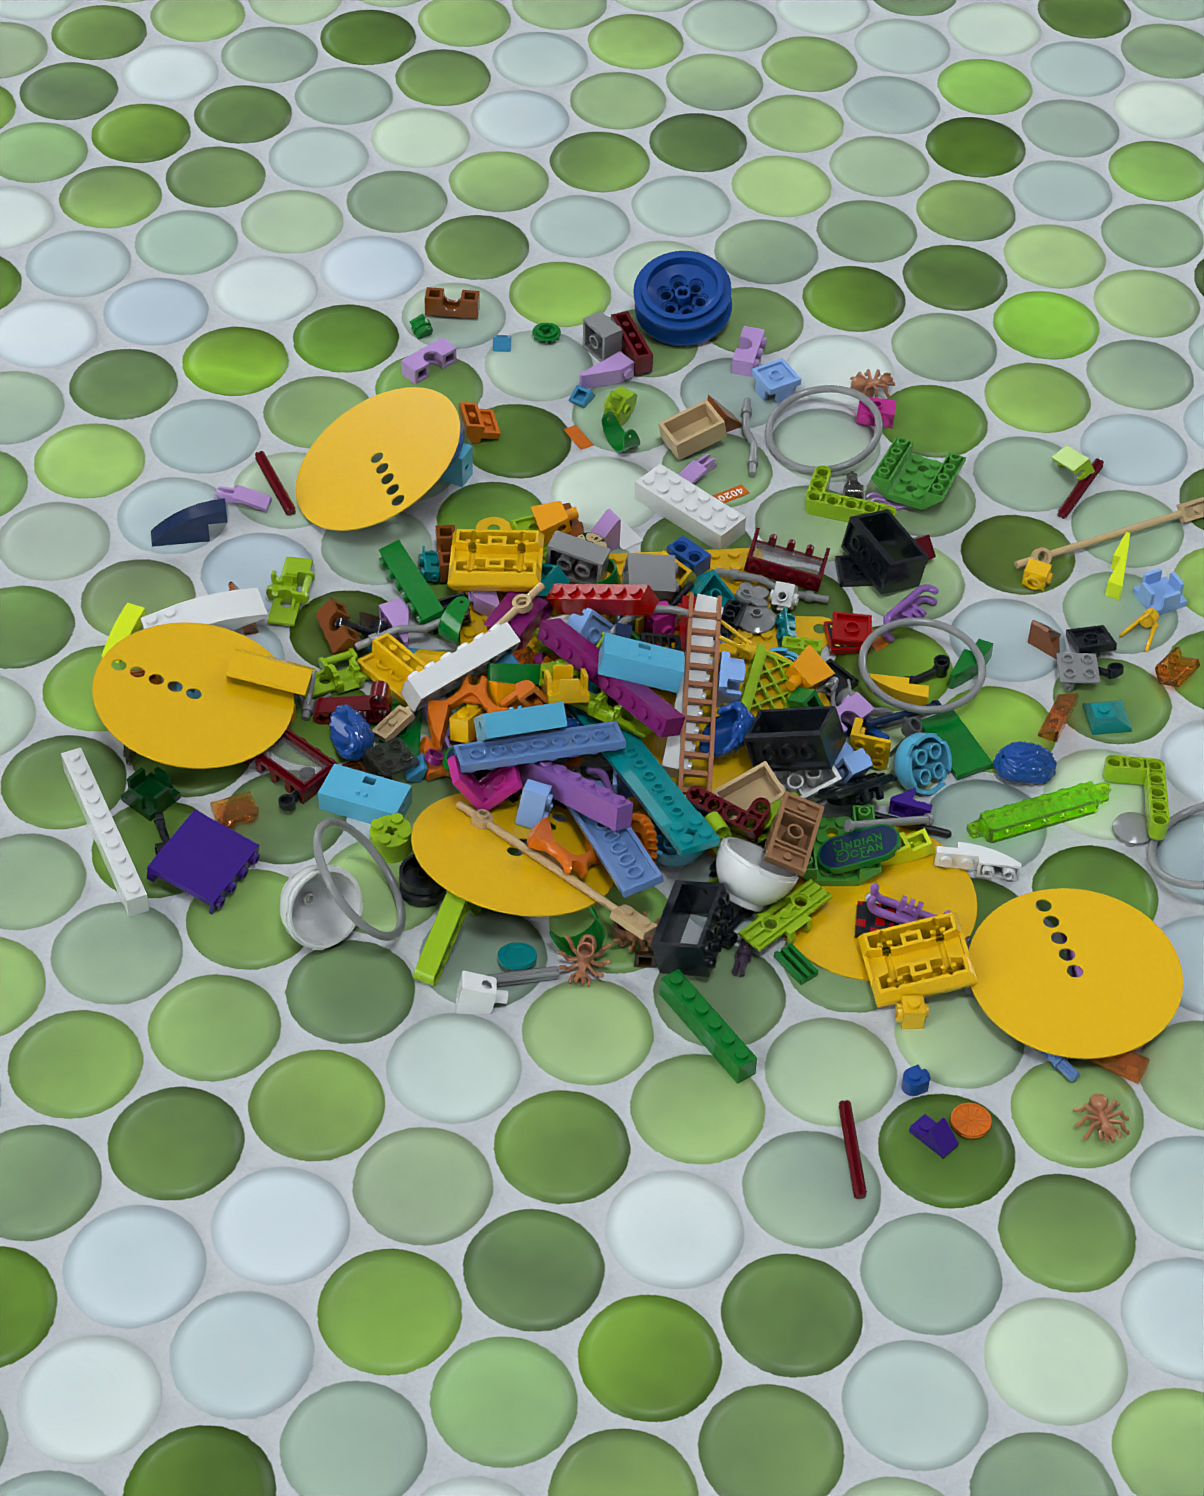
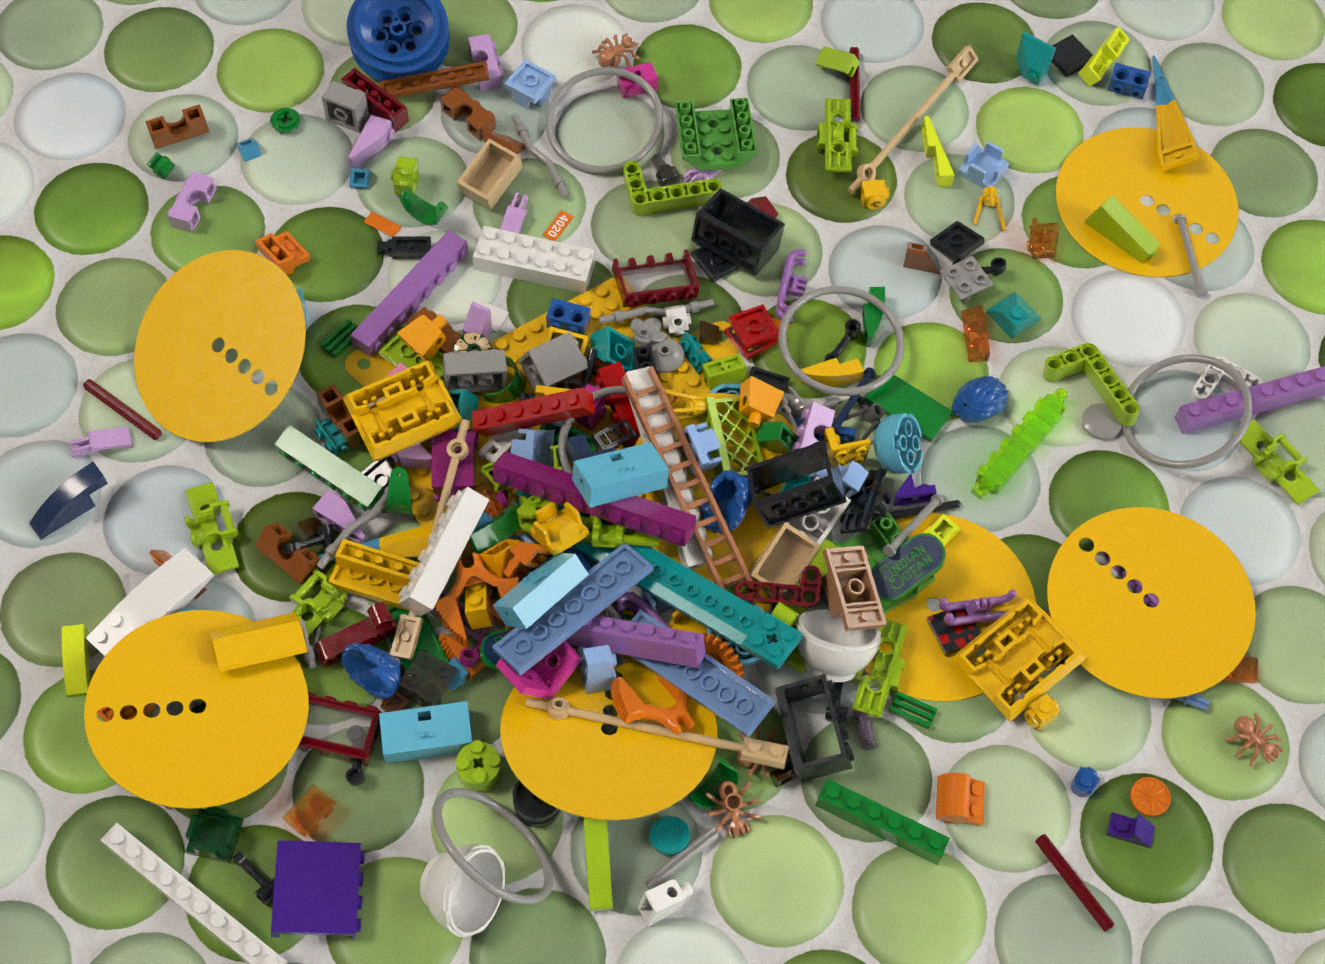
camera: 30 degrees left, 15 degrees up
white slope [934,842,1021,881] -> none
none -> green tile [320,319,357,358]
none -> medium lavender brick [350,230,468,357]
none -> black hinge [377,236,431,257]
none -> dark orange plate [380,61,489,98]
none -> dark orange arch [440,86,496,141]
none -> dark brown slope [699,321,719,345]
none -> lime piece [817,98,859,172]
none -> orange brick [936,773,985,826]

